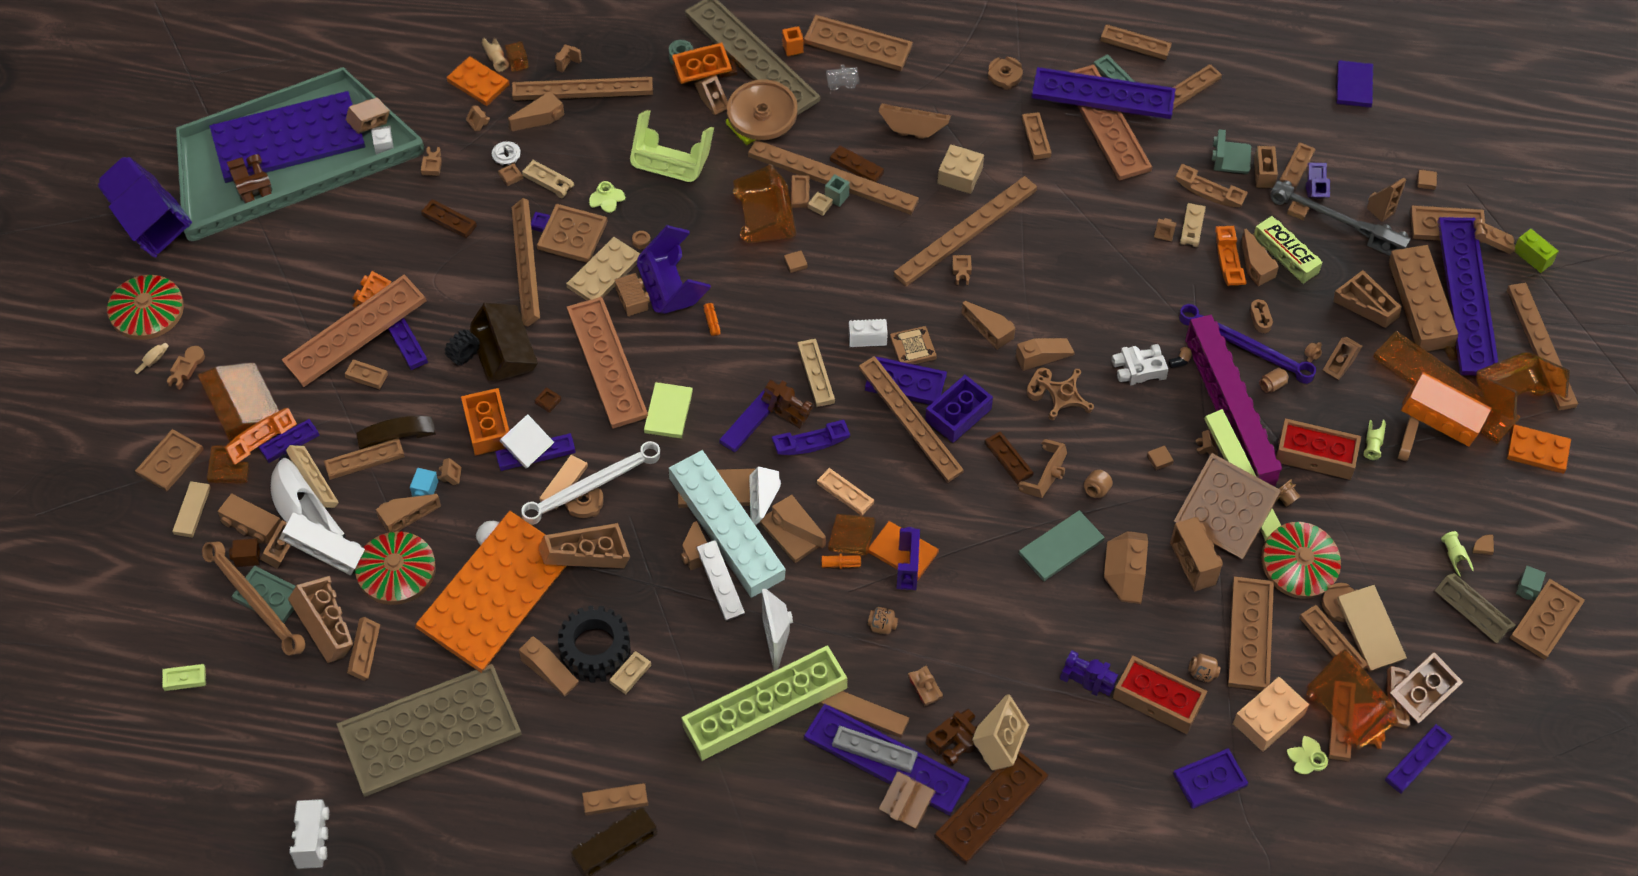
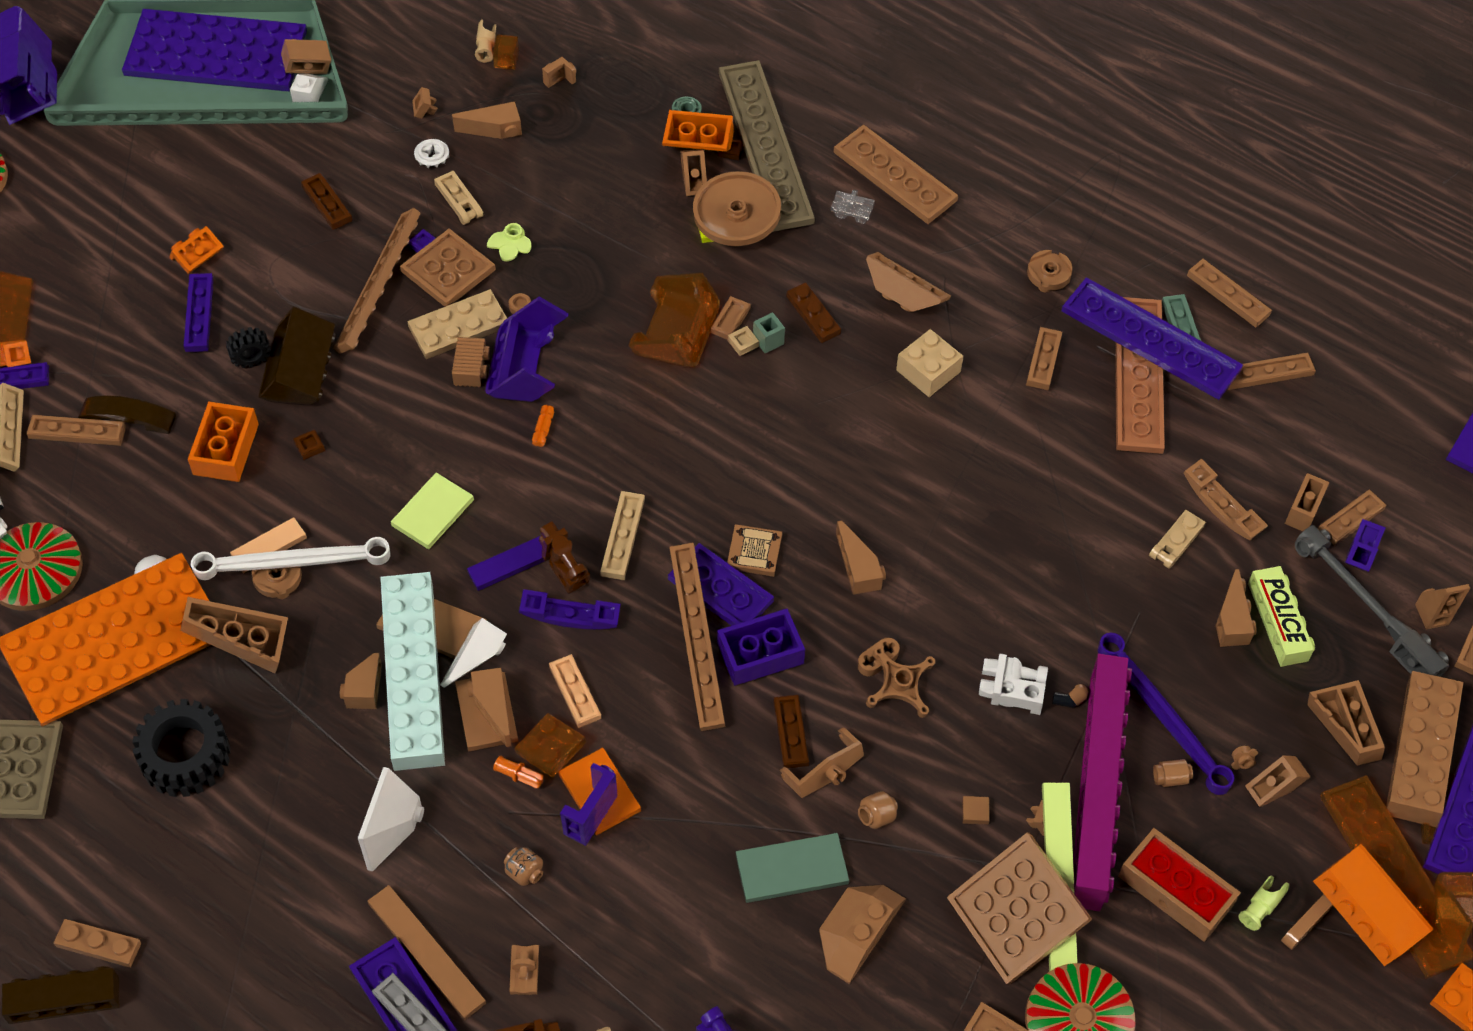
camera: 25 degrees right, 0 degrees up
reddish brown hips [227,154,272,203] -> none
nougat plate [282,274,427,387] -> none
medium nougat plate [345,359,388,389] -> none
medium nougat slope [376,494,441,533] -> none
medium azure brick [410,468,438,497] -> none
medium nougat plate [421,147,442,176] -> none
medium nougat tile [438,458,461,485] -> none
orange plate [447,56,510,106] -> none
dark purple plate [495,433,576,471] -> none
medium nougat tile [498,163,523,186] -> none
white tile [499,414,554,469] -> none
medium nougat plate [512,77,653,100] -> none
medium nougat slope [519,636,579,696] -> none
nougat plate [567,297,648,429] -> none
tan plate [609,651,651,695] -> none
yellowish green windscreen [630,110,714,182] -> none
yellowish green brick [682,645,847,761] -> none
white plate [696,540,745,621] -> none
medium nougat plate [748,140,919,215] -> none
orange brick [782,26,803,56] -> none
medium nougat tile [784,251,808,273] -> none
white brick [848,319,887,347] -> none
medium nougat plate [894,176,1037,287] -> none
medium nougat plate [952,255,972,285] -> none
medium nougat slope [1015,338,1074,371] -> none
medium nougat tile [1154,218,1176,241] -> none
medium nougat brick [1170,517,1223,592] -> none
sand green bracket [1212,129,1251,174] -> none
orange slope [1216,226,1246,286] -> none
medium nougat beam [1250,299,1273,333] -> none
medium nougat piece [1278,479,1300,507] -> none
medium nougat tile [1287,201,1310,221] -> none

